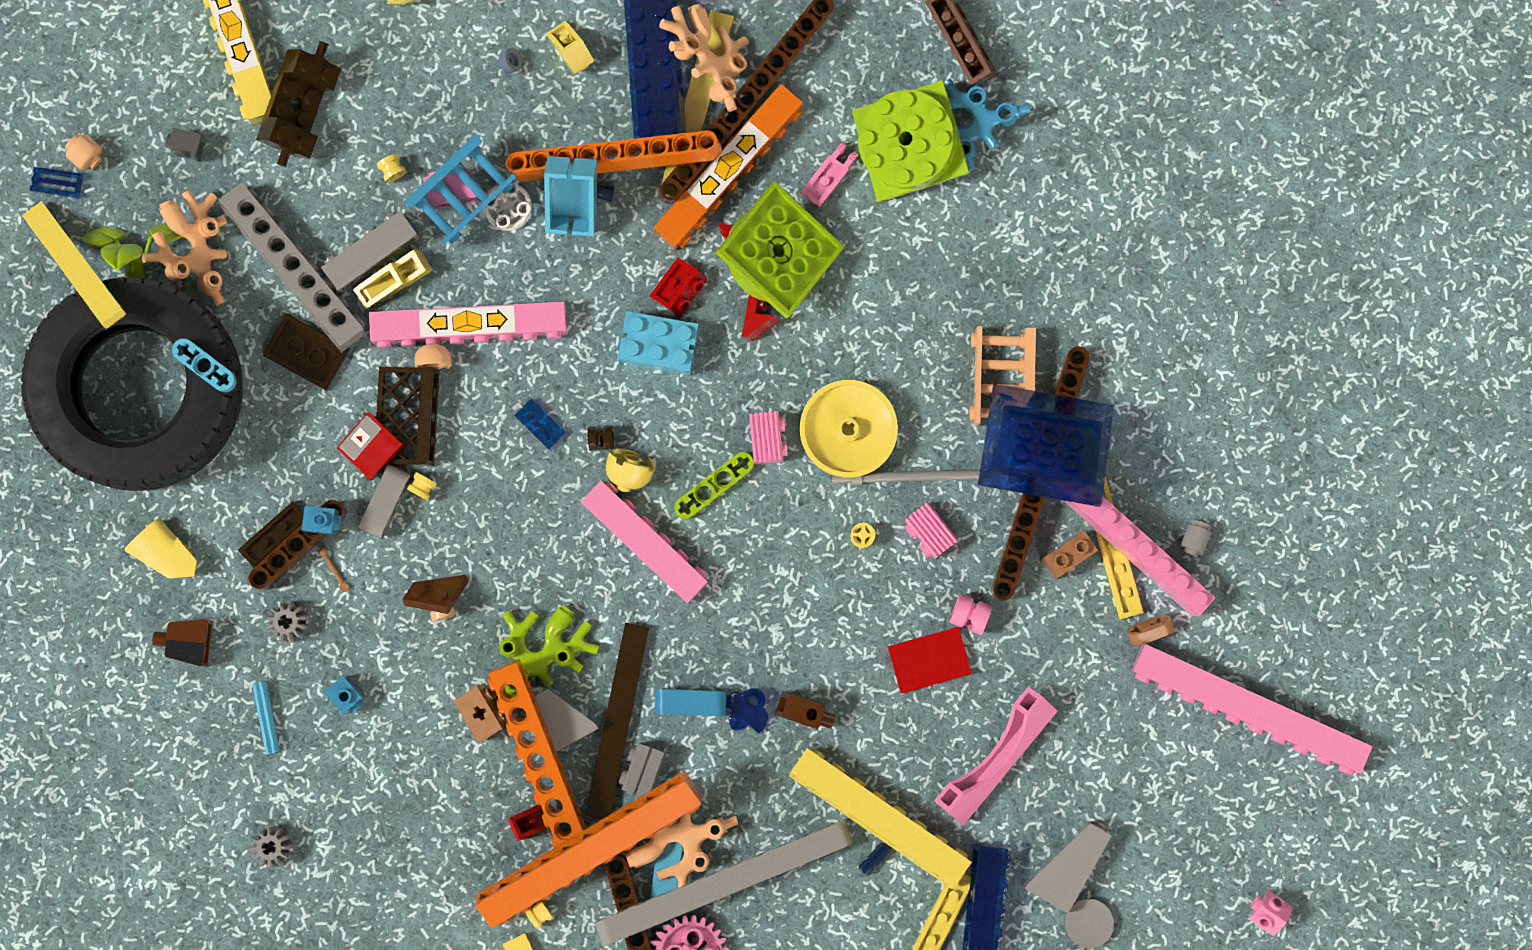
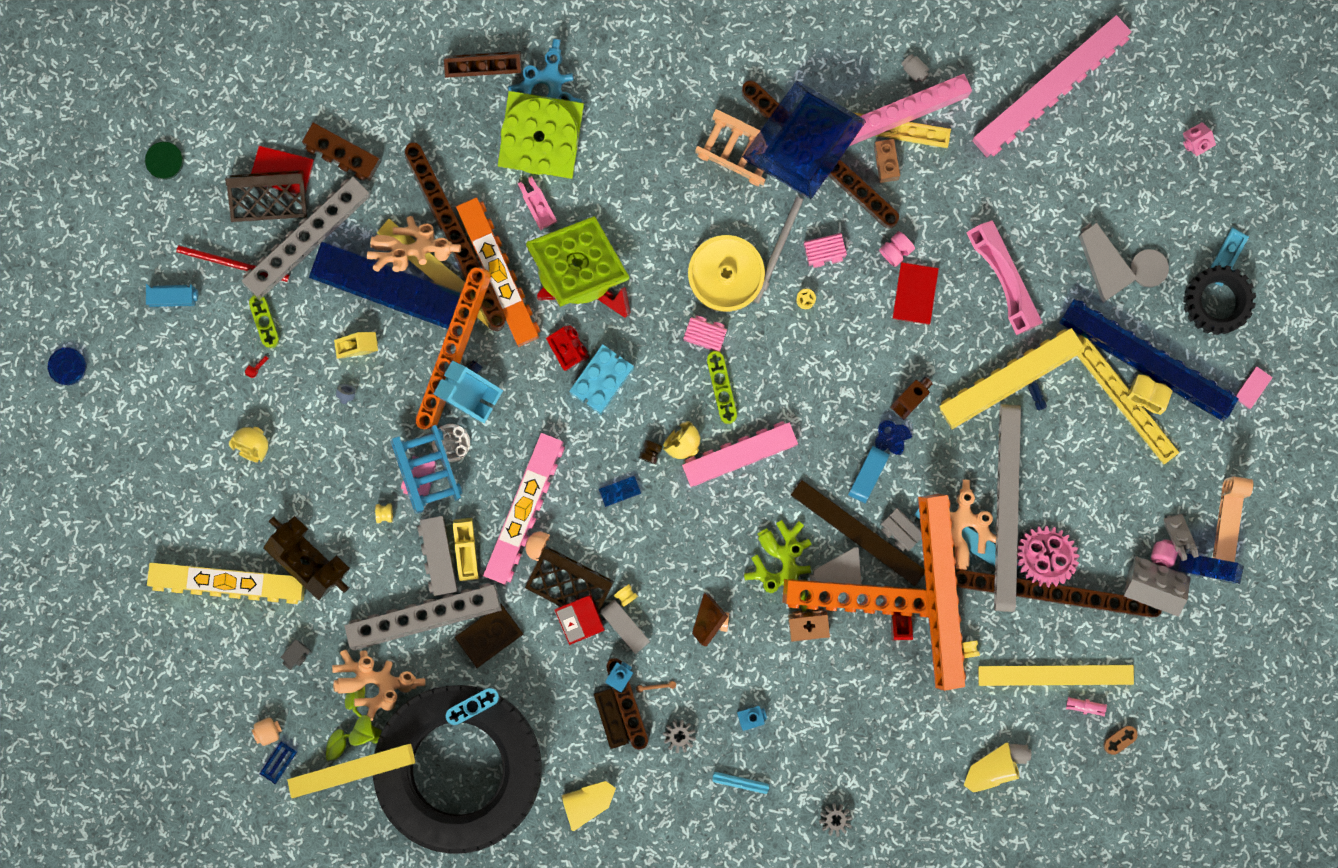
camera: 65 degrees left, 0 degrees up
reddish brown torso [152,619,213,667] -> none
medium nougat beam [1127,615,1174,646] -> none

